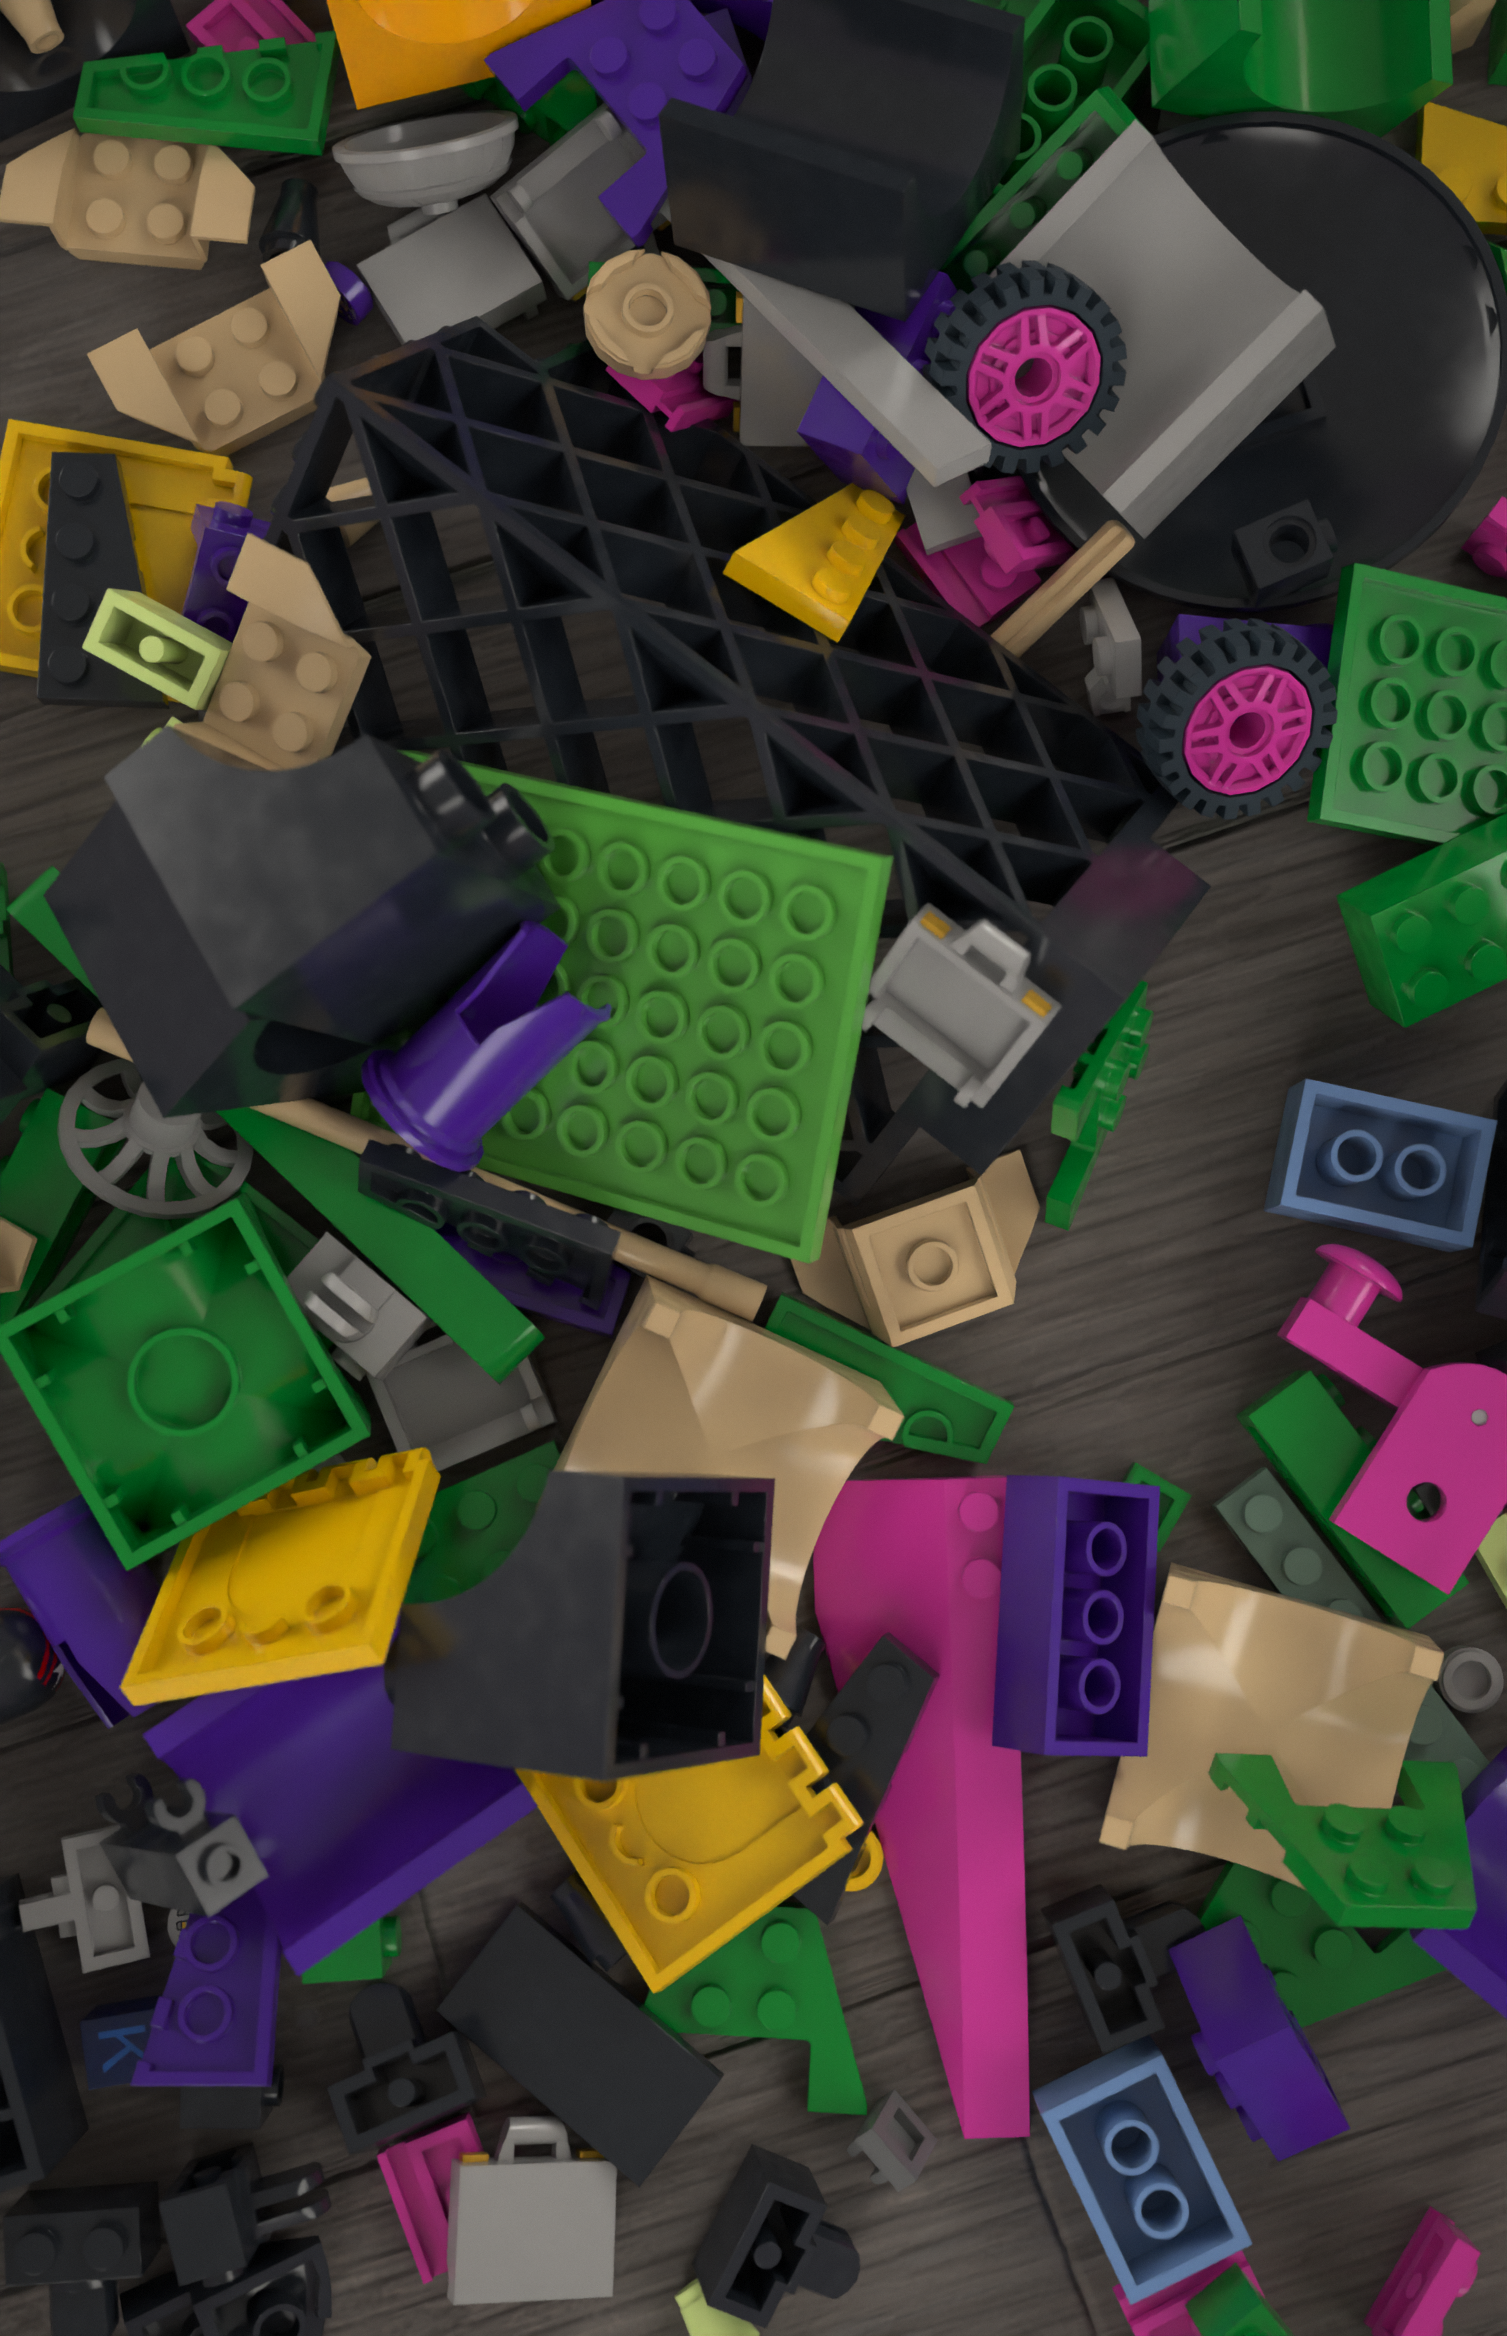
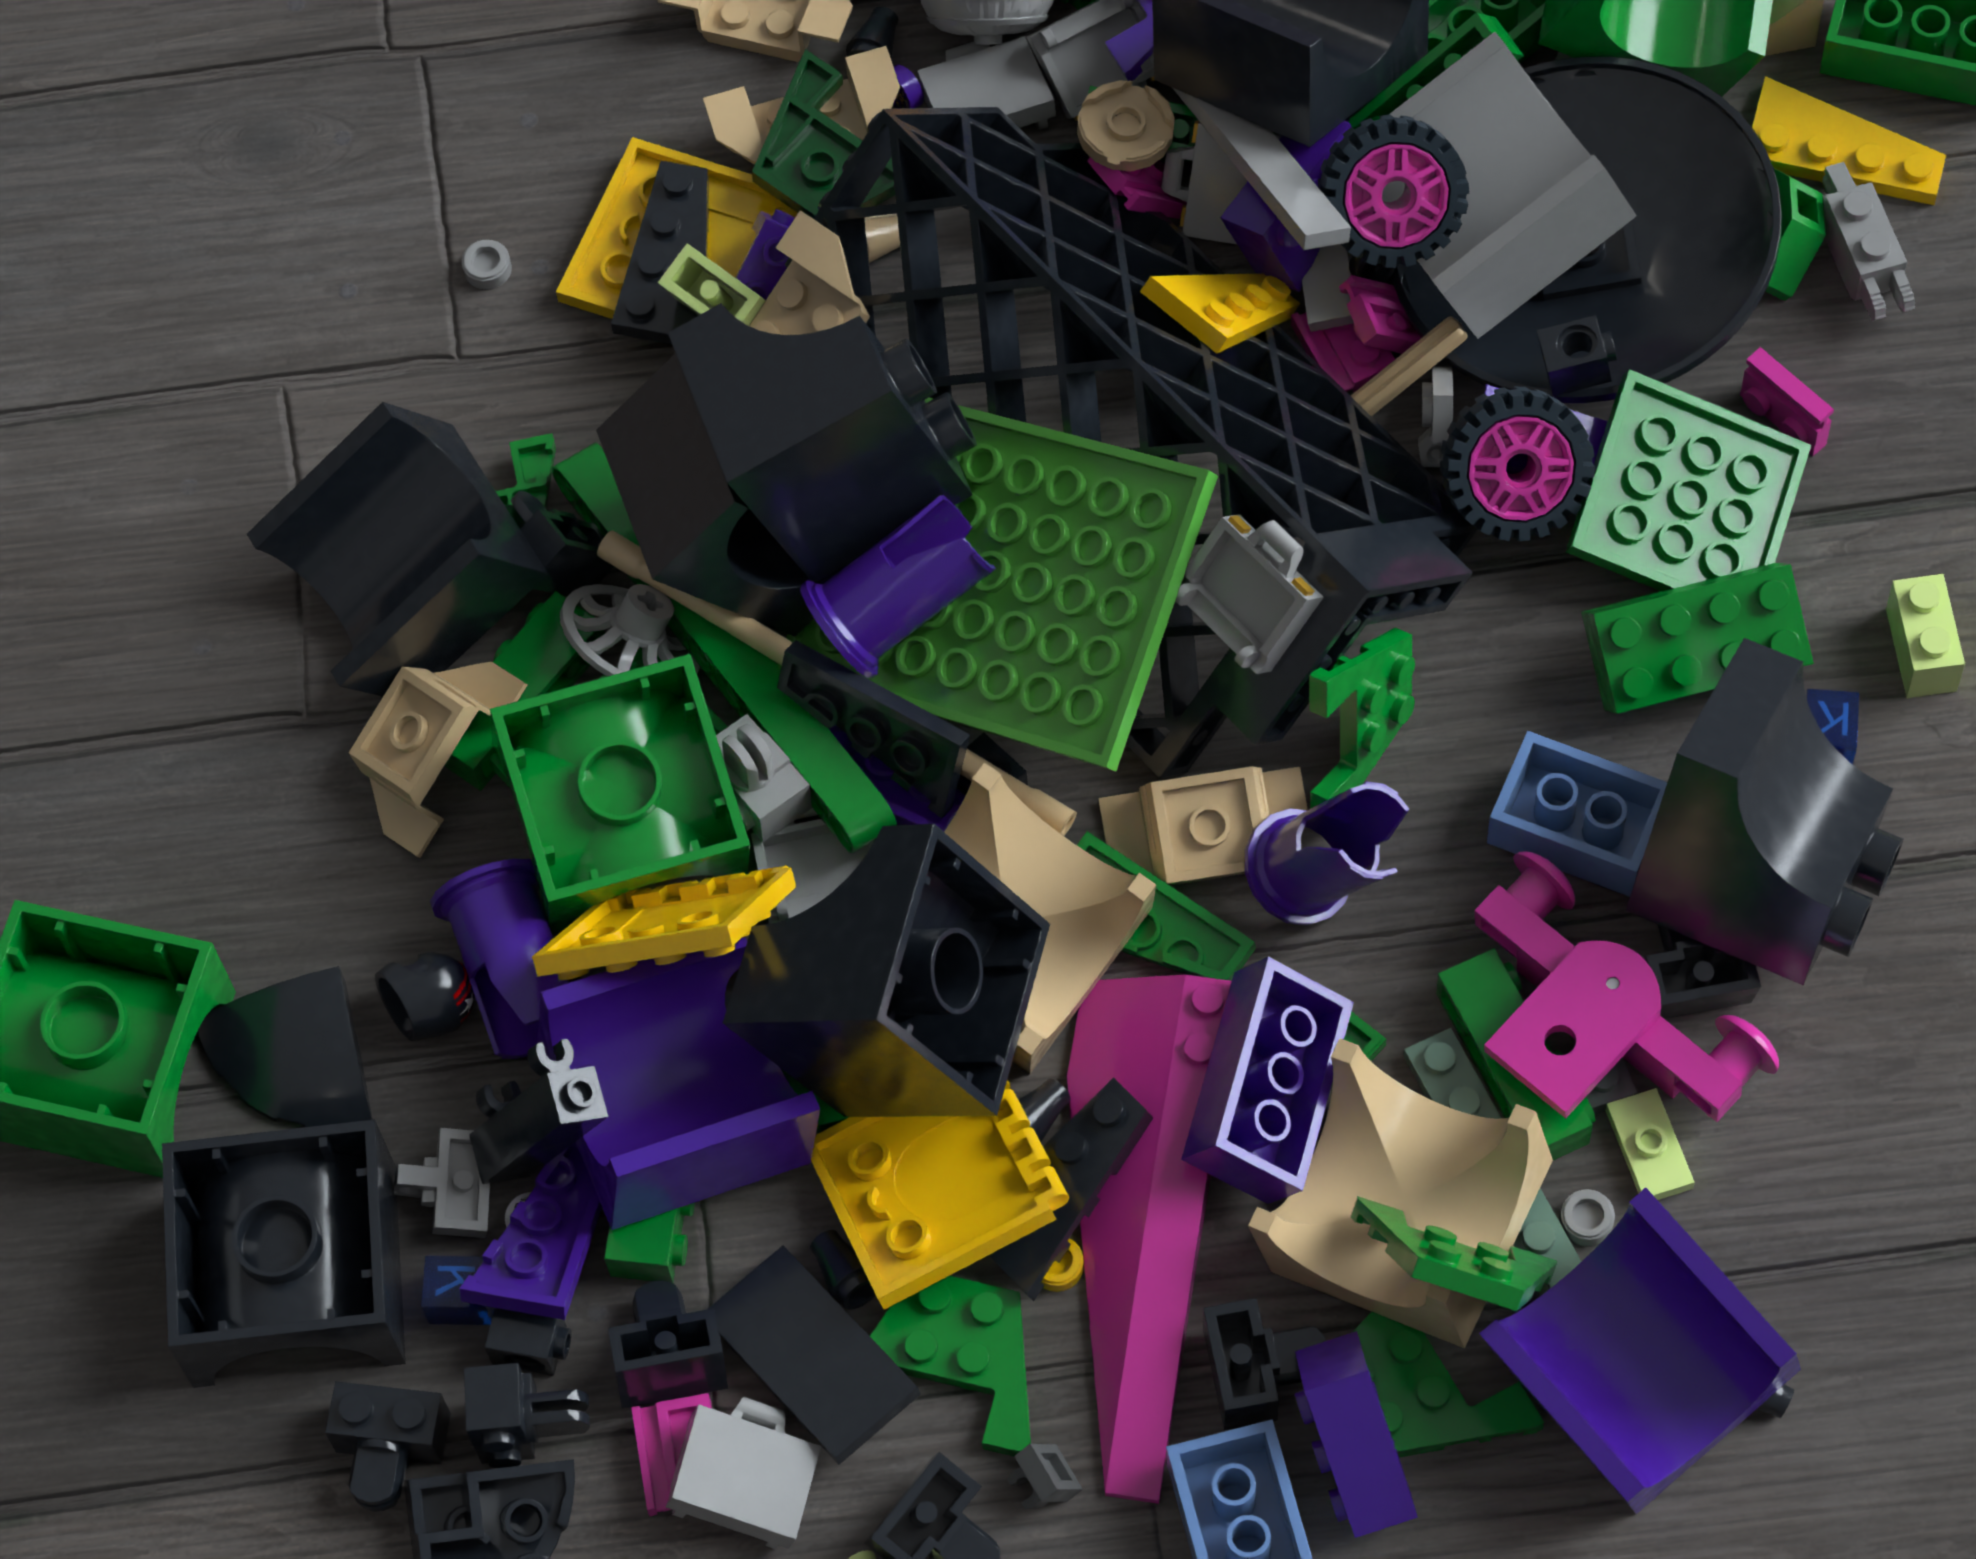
camera: 20 degrees right, 20 degrees down
none -> dark green wing [752,49,895,218]
none -> dark purple piece [1244,781,1409,926]

